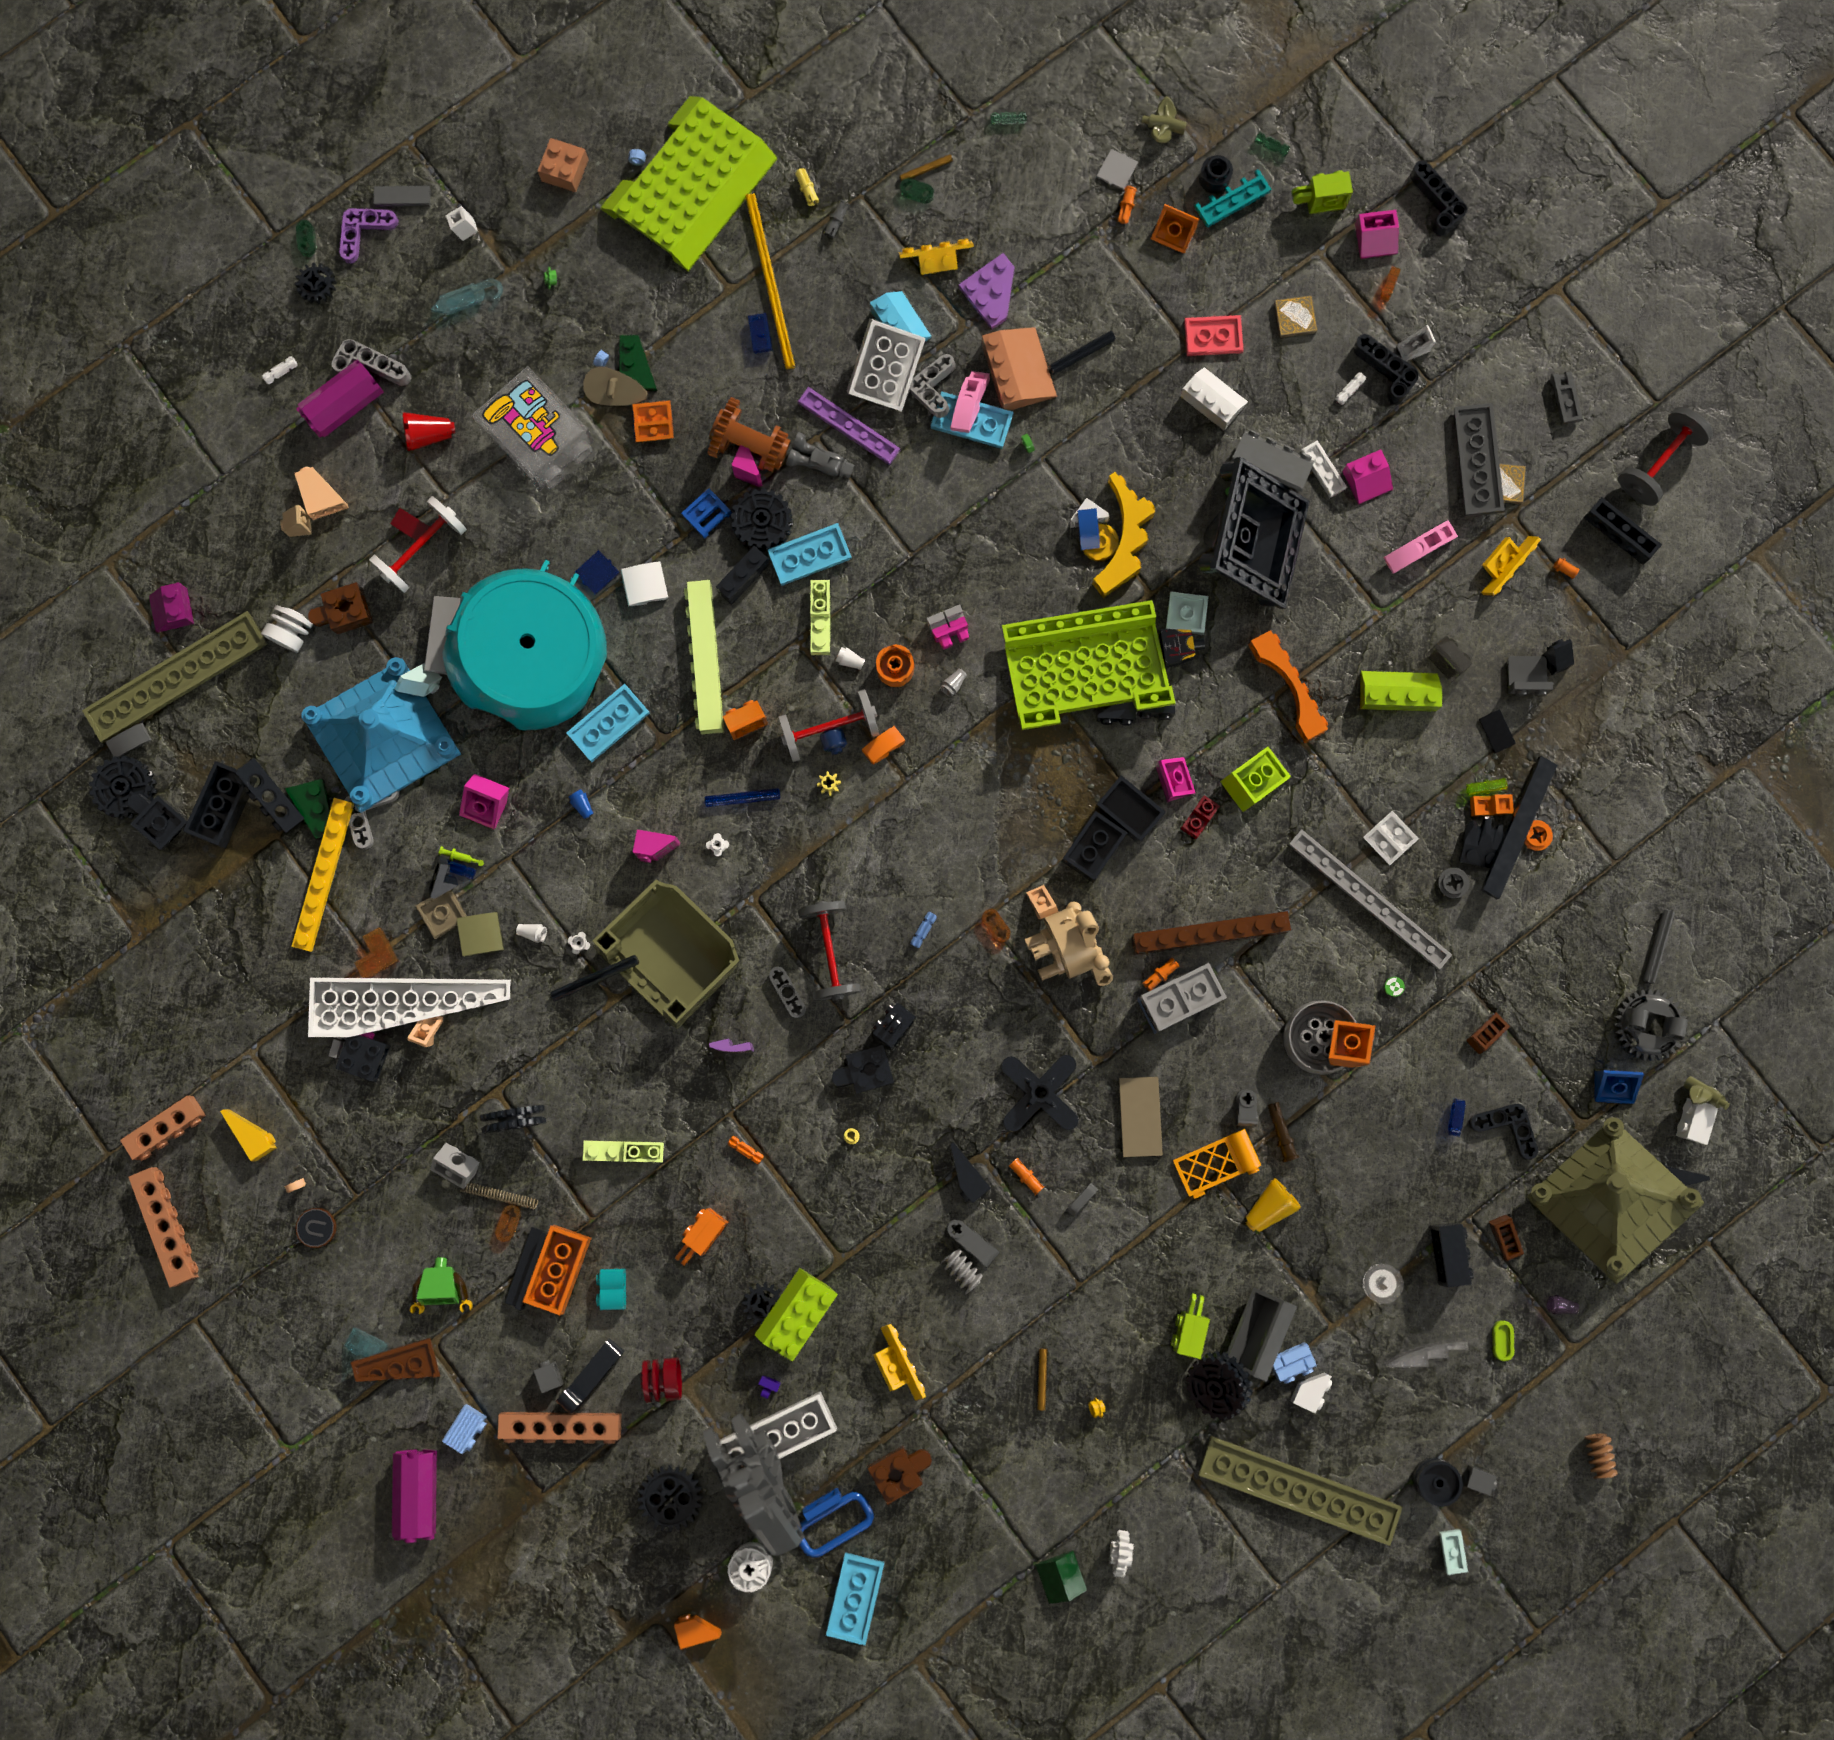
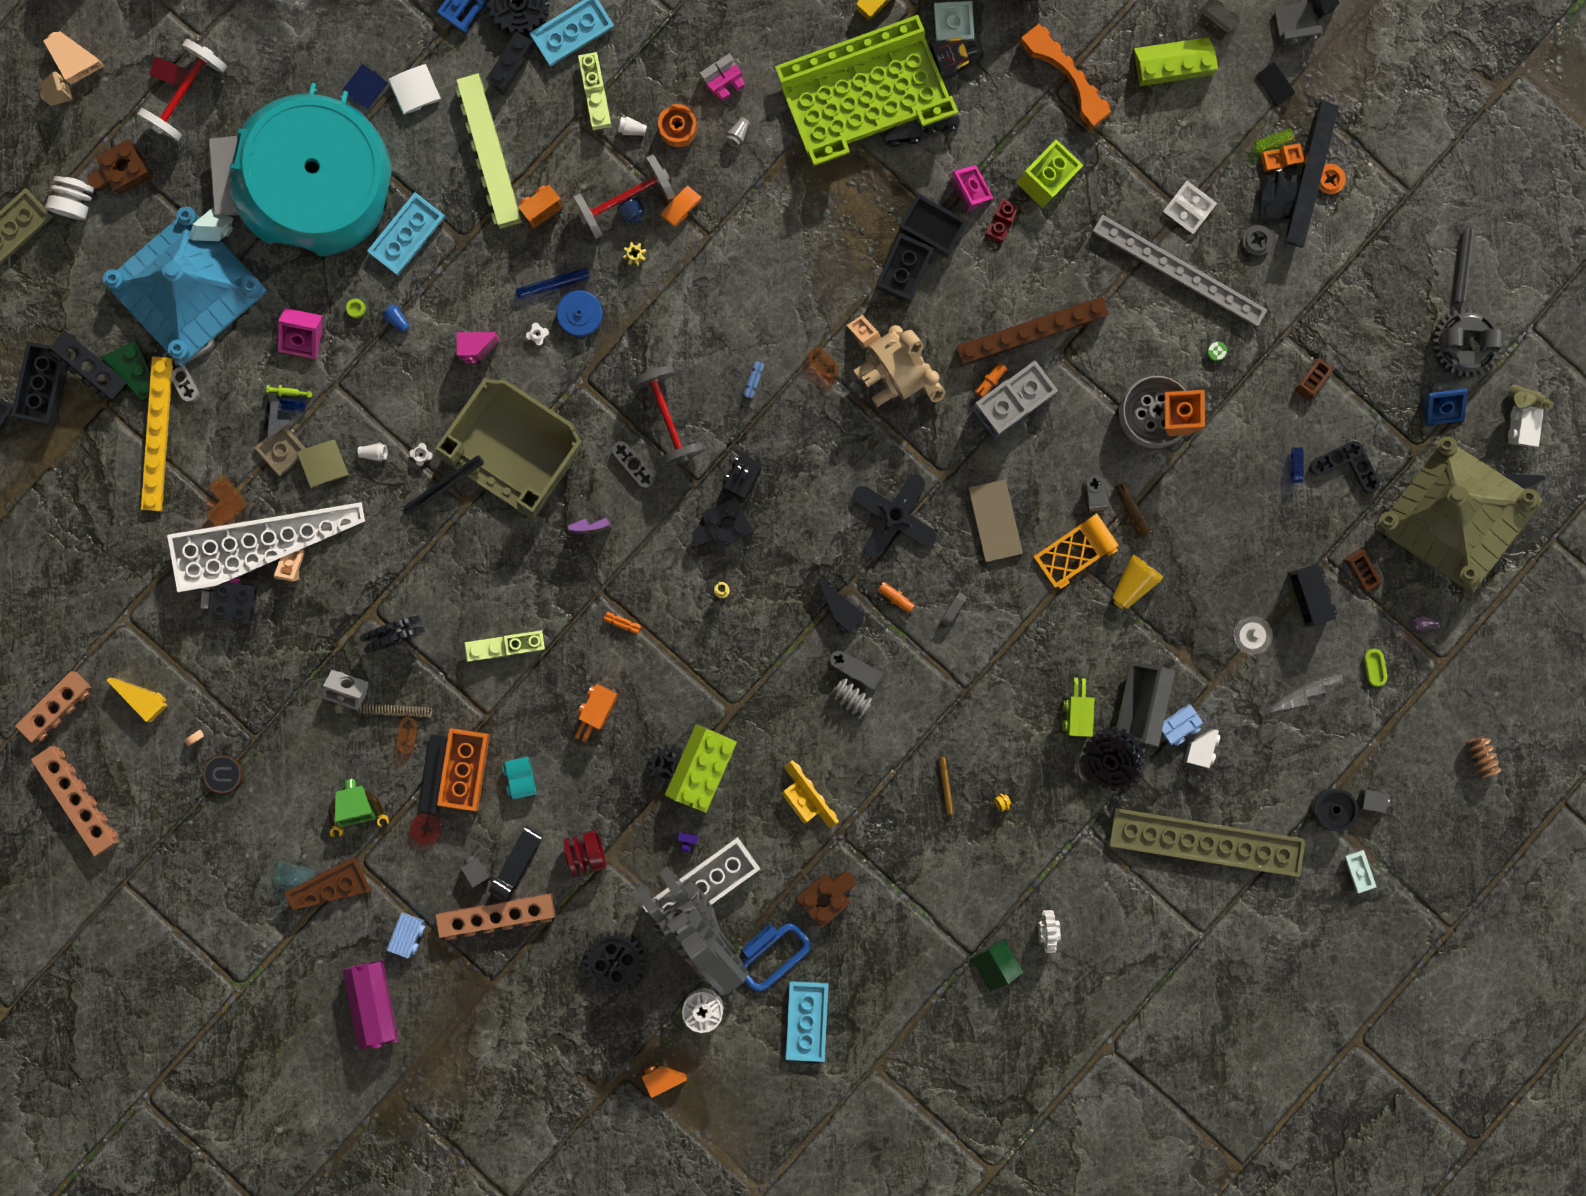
camera: 20 degrees left, 5 degrees up
none -> lime tile [346,299,366,319]
none -> clear red gear [410,813,441,844]
none -> blue wheel [557,290,603,337]

